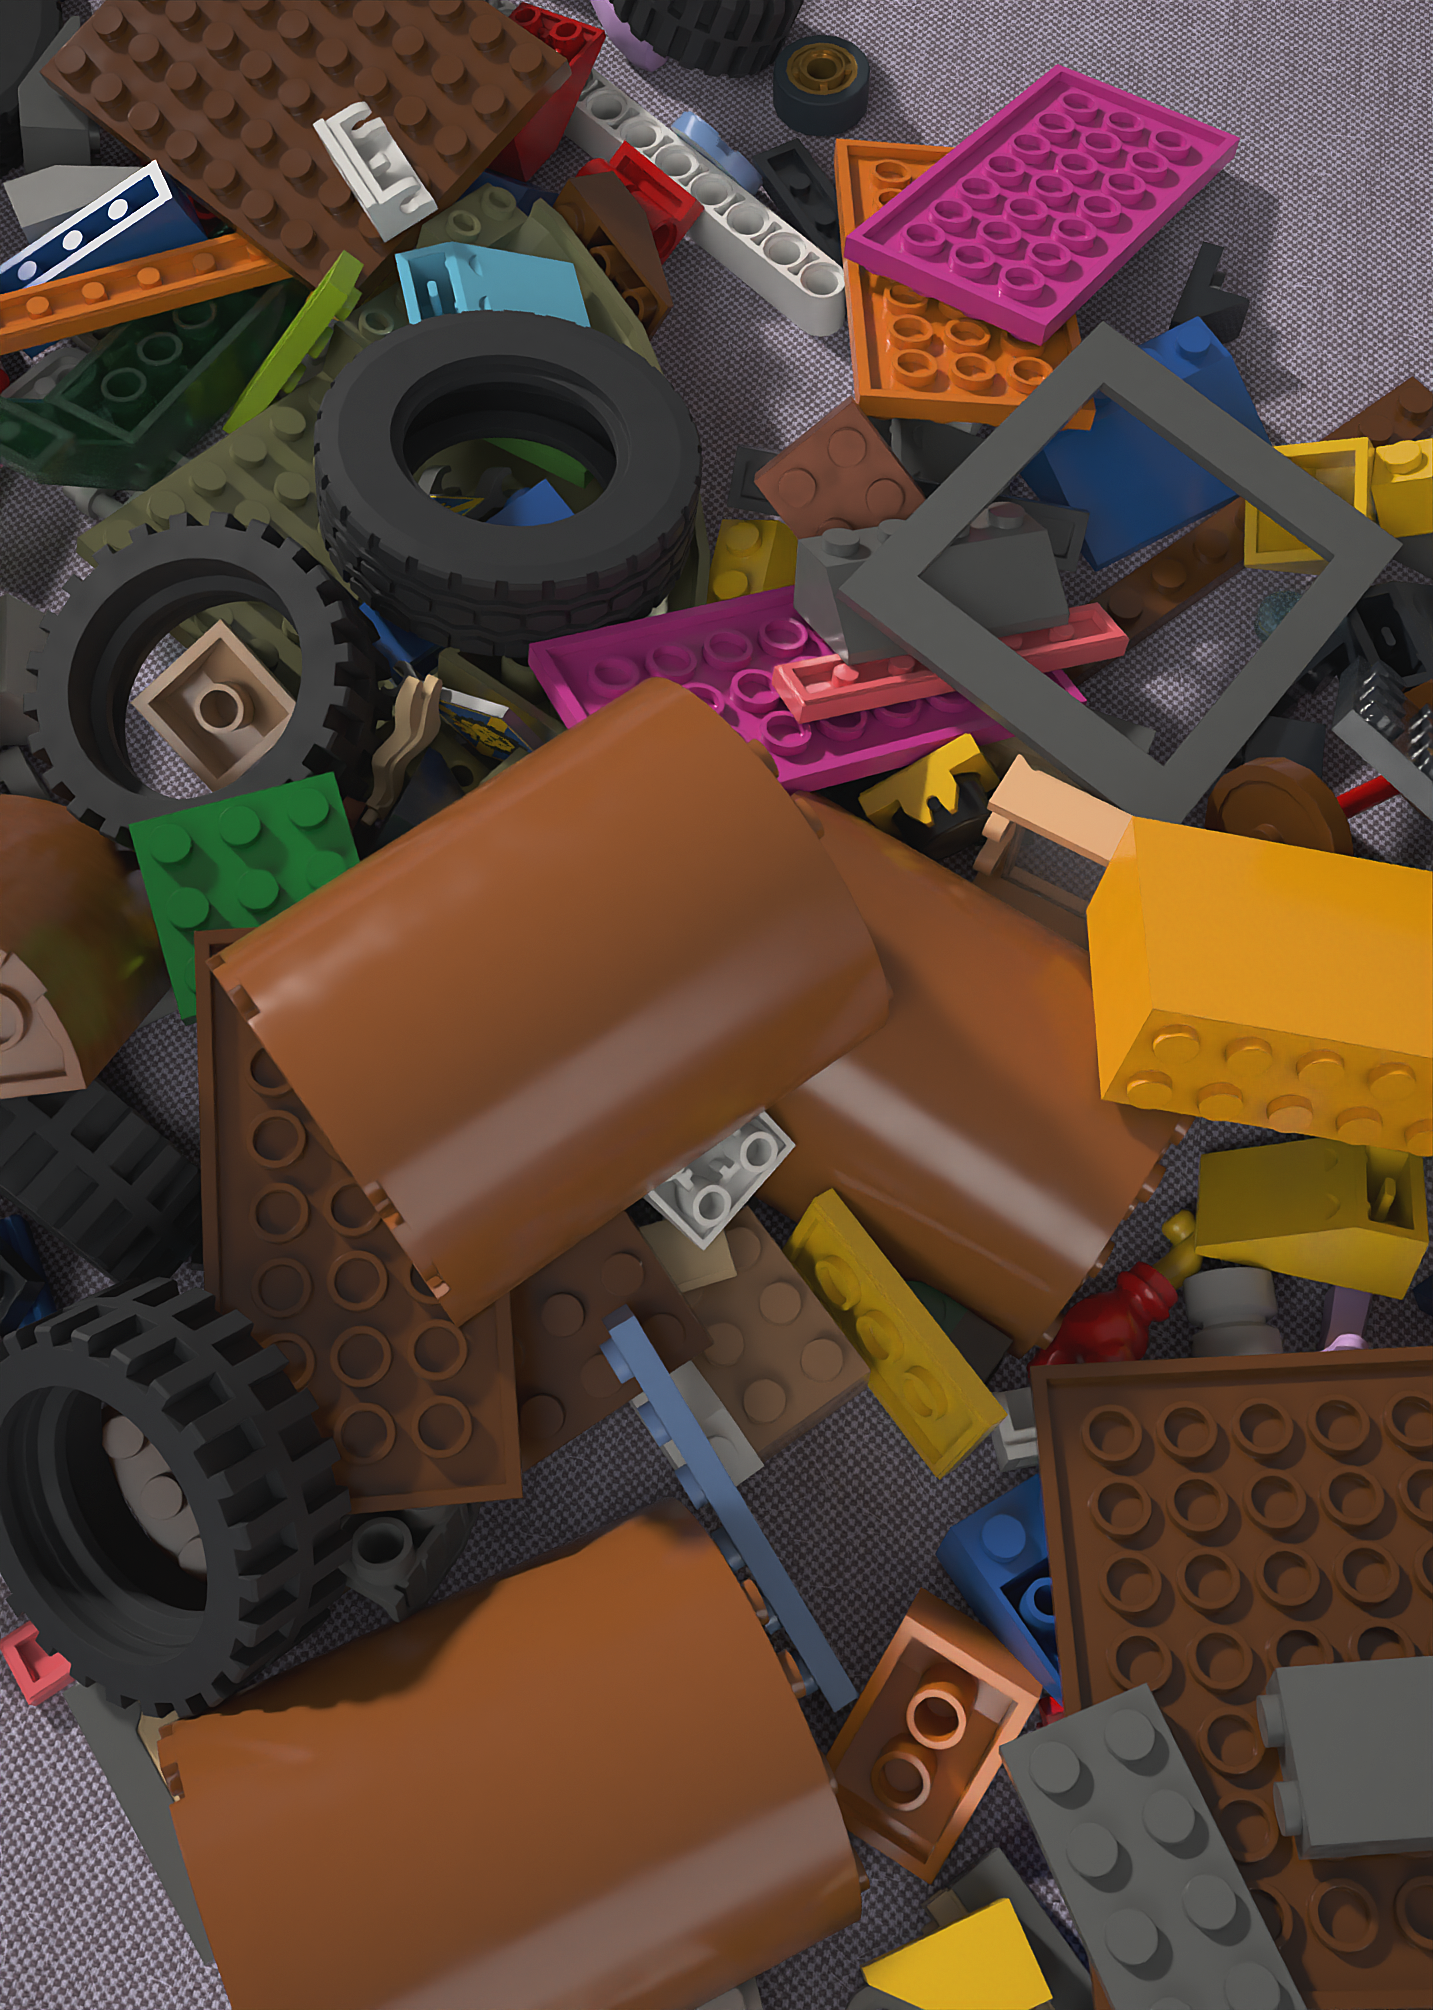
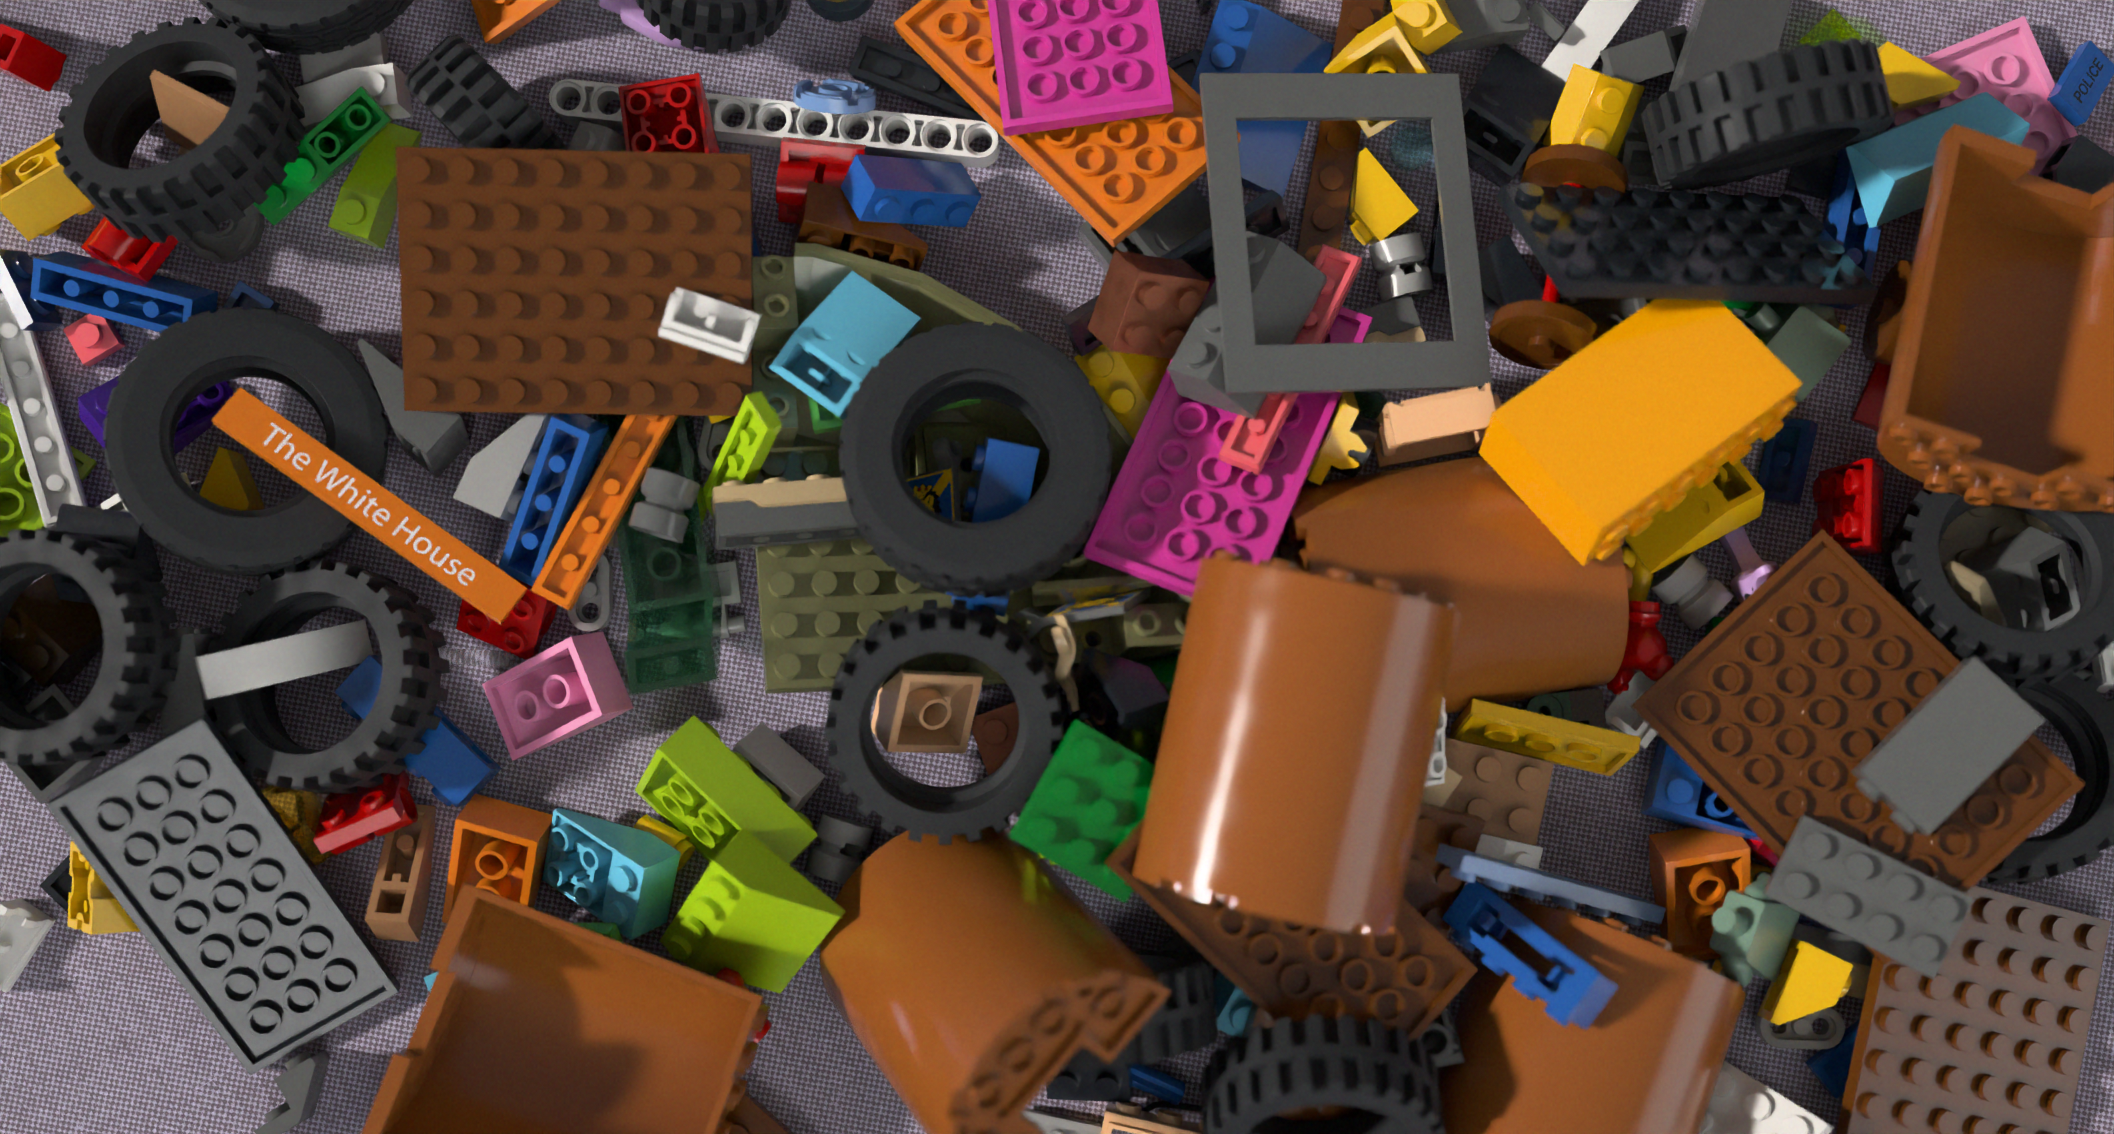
camera: 45 degrees left, 20 degrees up
none -> dark grey wheel [628,468,701,543]
none -> dark grey piece [711,474,864,550]
none -> blue brick [841,154,982,228]
none -> yellow slope [1348,147,1419,246]
none -> light grey wheel [1368,233,1435,303]
none -> blue brick [1442,880,1618,1030]
none -> sand green torso [1710,862,1800,987]

